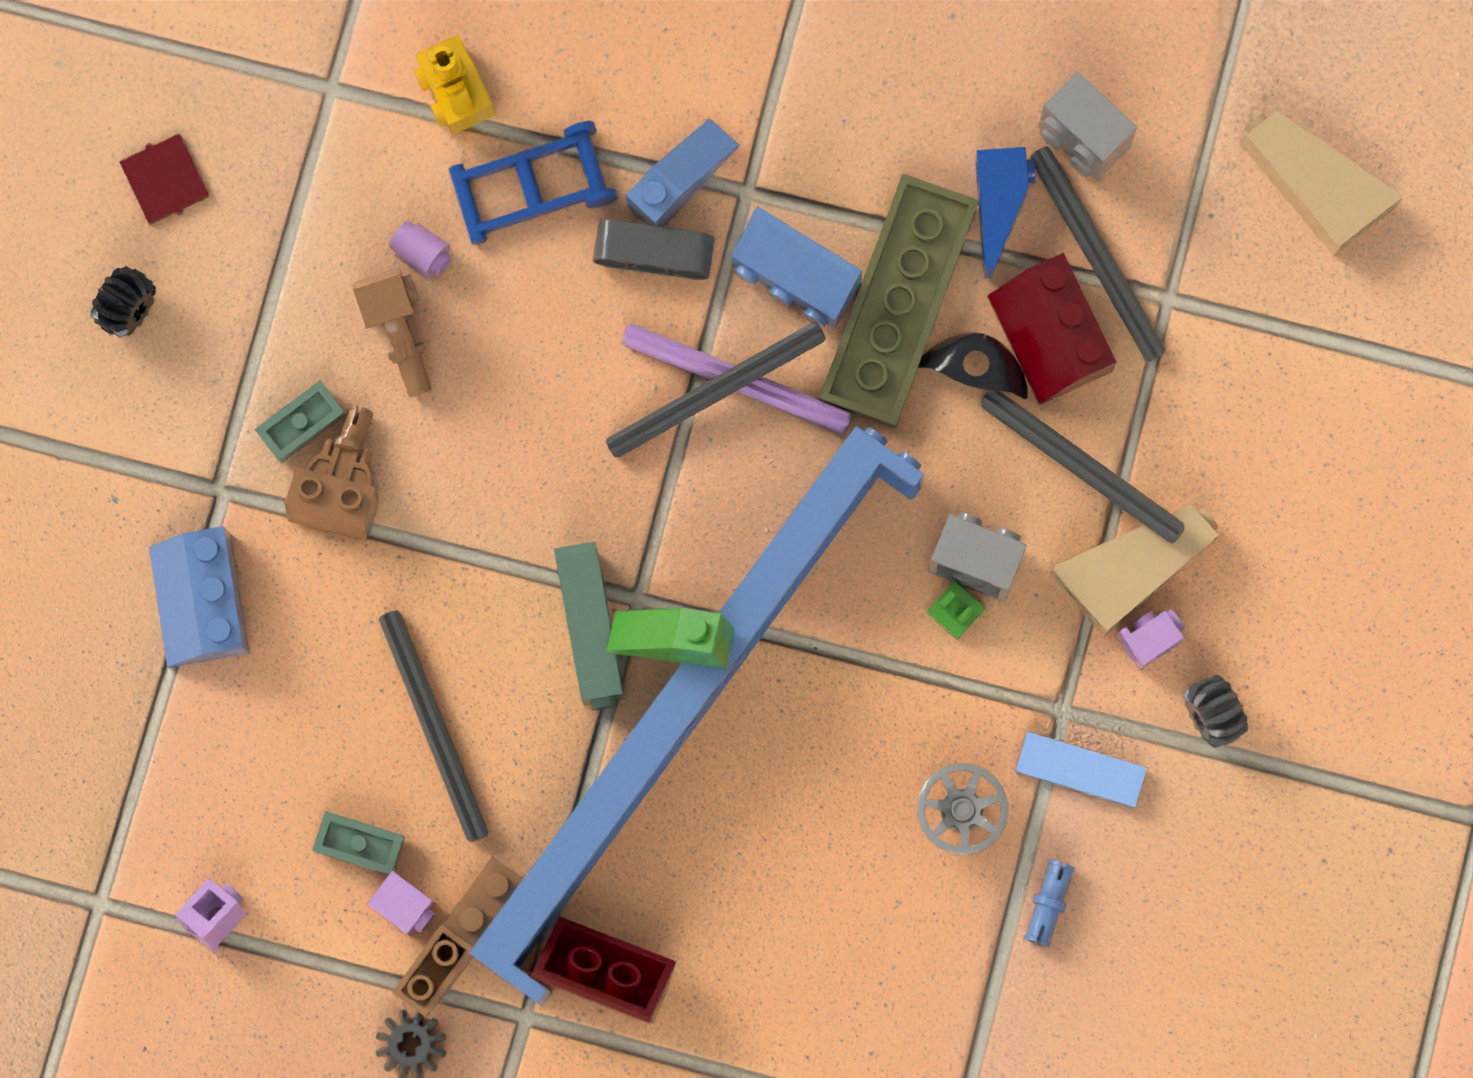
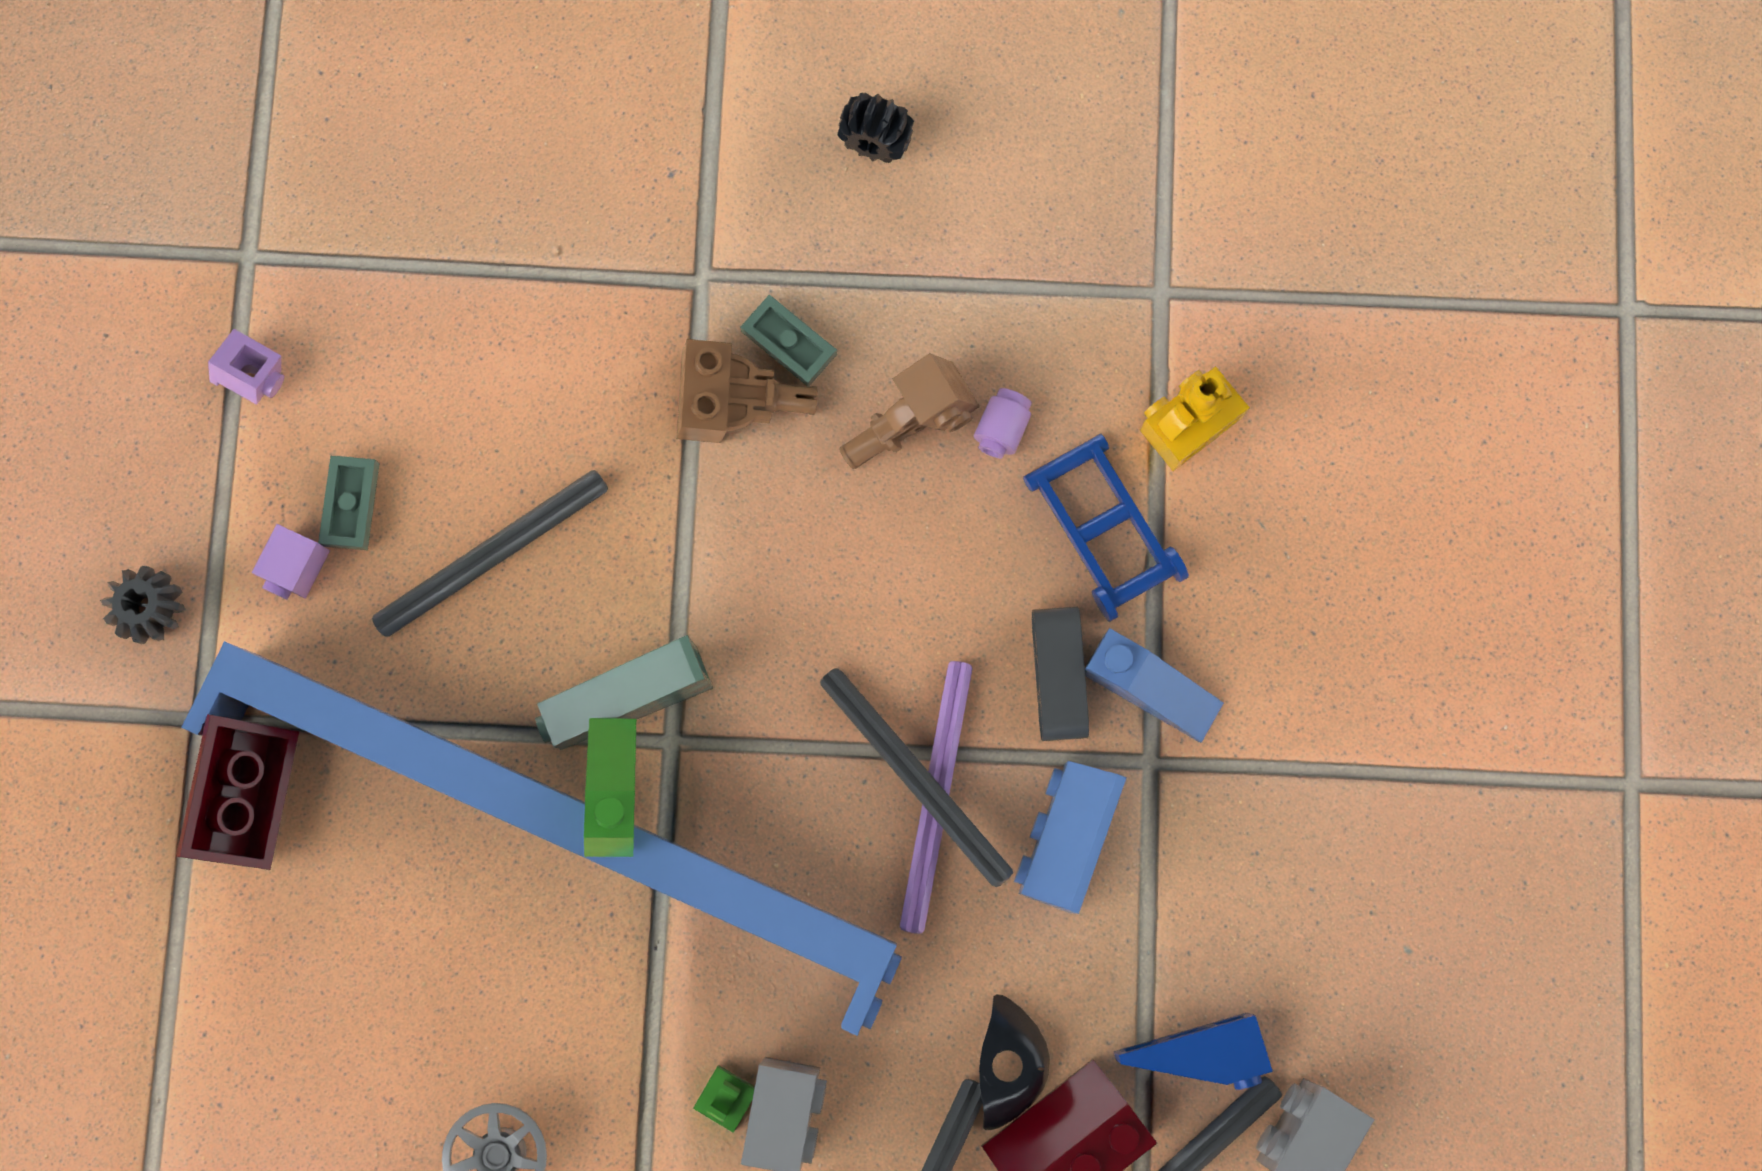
camera: 75 degrees right, 0 degrees up
dark red piece [119,133,210,225] -> none
medium blue slope [149,526,250,668] -> none
medium nougat slope [392,856,524,1017] -> none
olive plate [819,173,979,429] -> none

